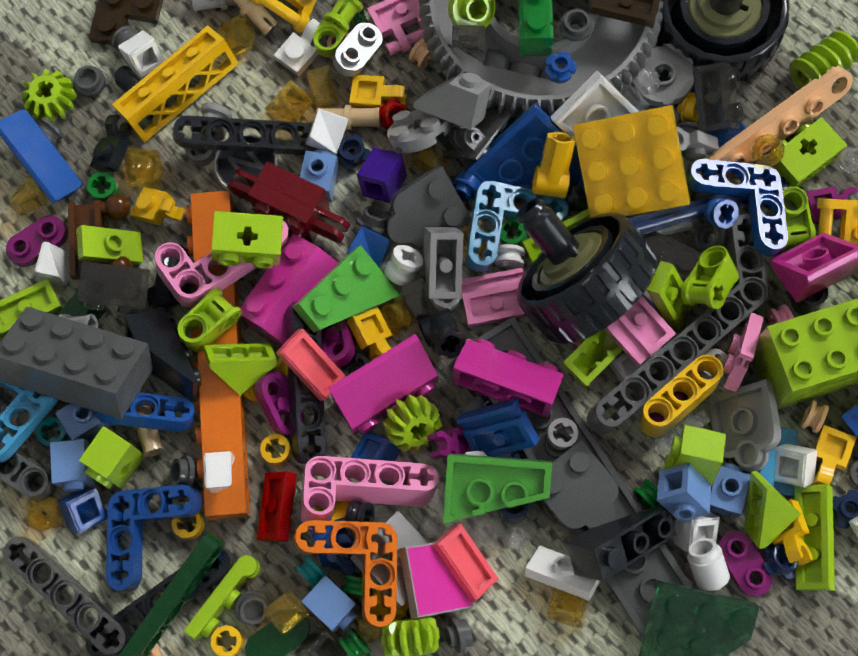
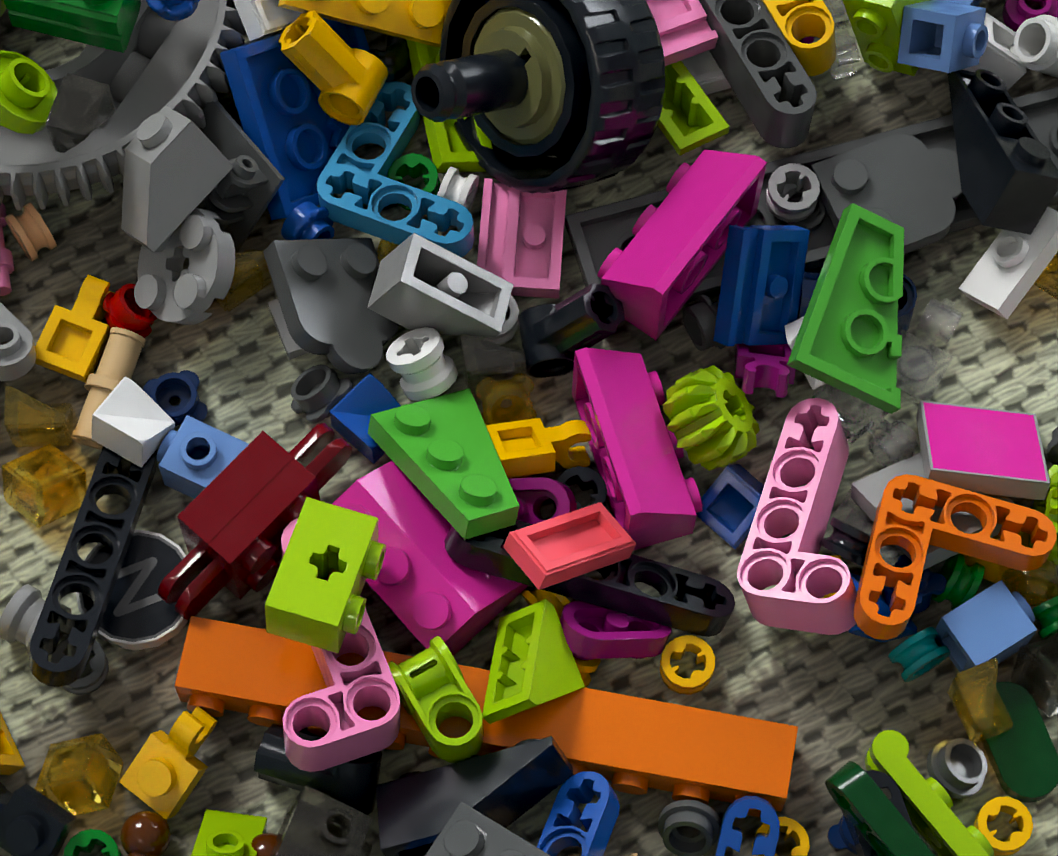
camera: 80 degrees left, 5 degrees down
white slope [204,451,235,493] -> none
red plate [256,471,297,542] -> none
dark purple brick [357,147,407,203] -> none
coral tile [432,523,499,601] -> none
green bush [632,479,660,509] -> none

